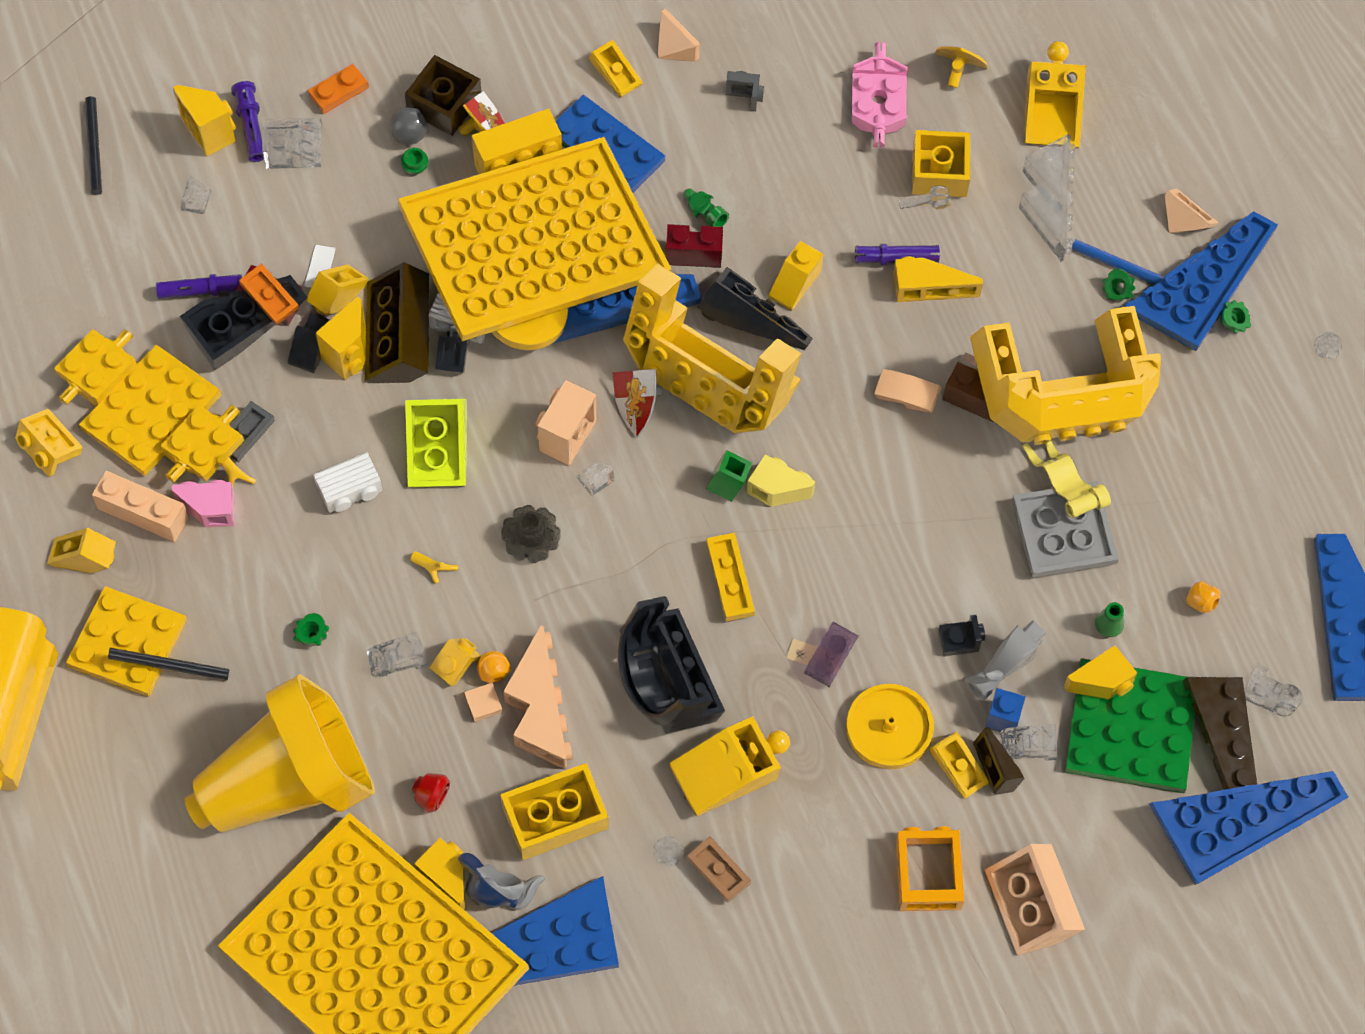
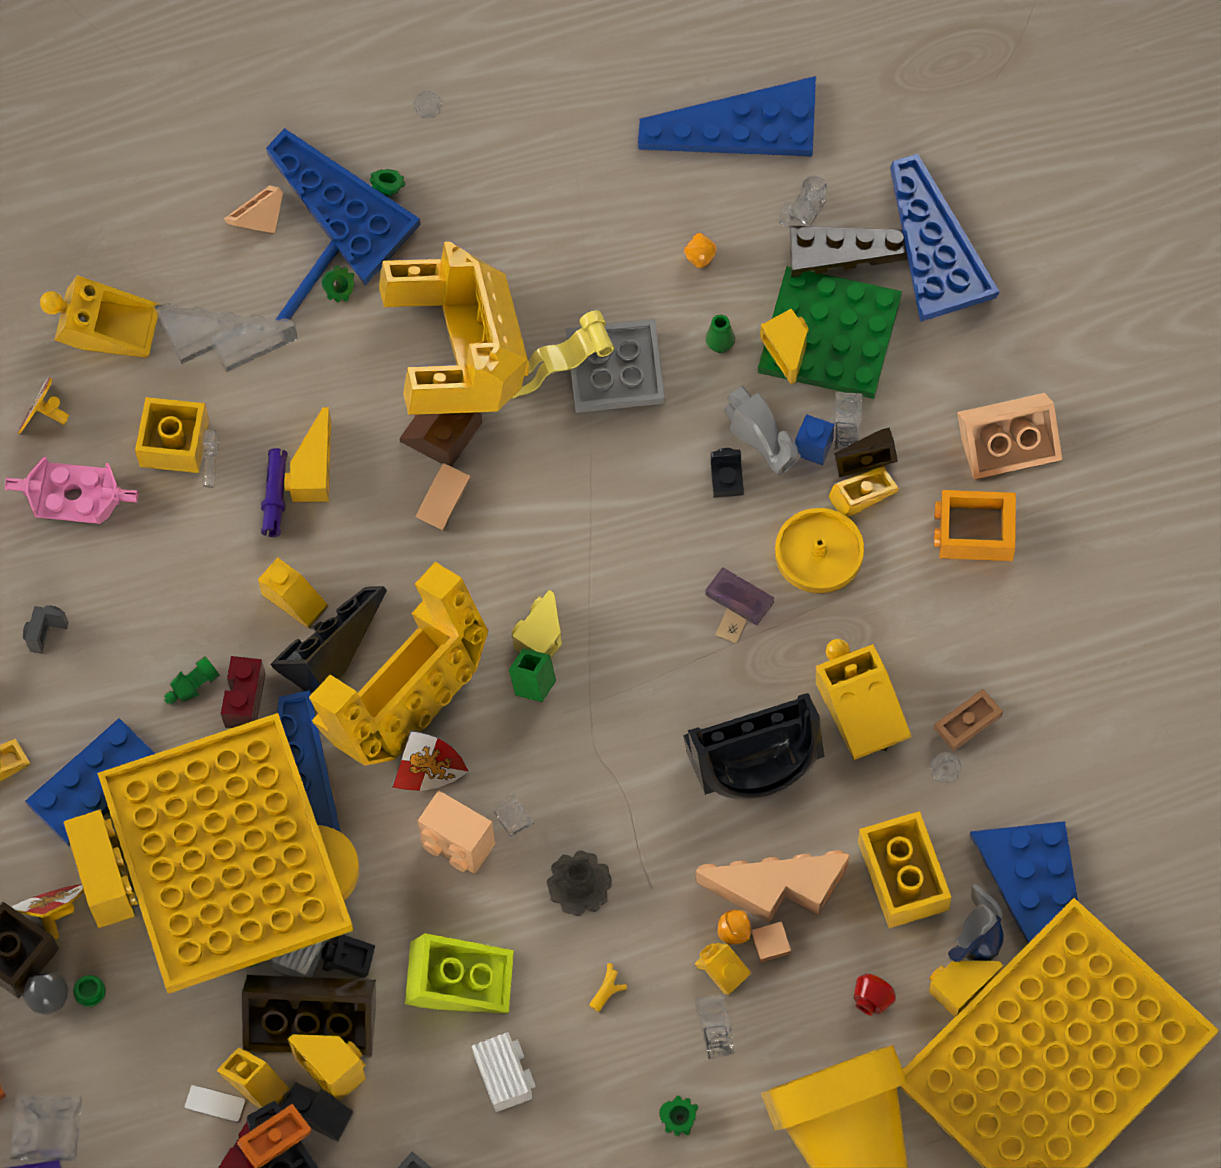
camera: 80 degrees left, 0 degrees up
yellow plate [706,532,755,622] -> none

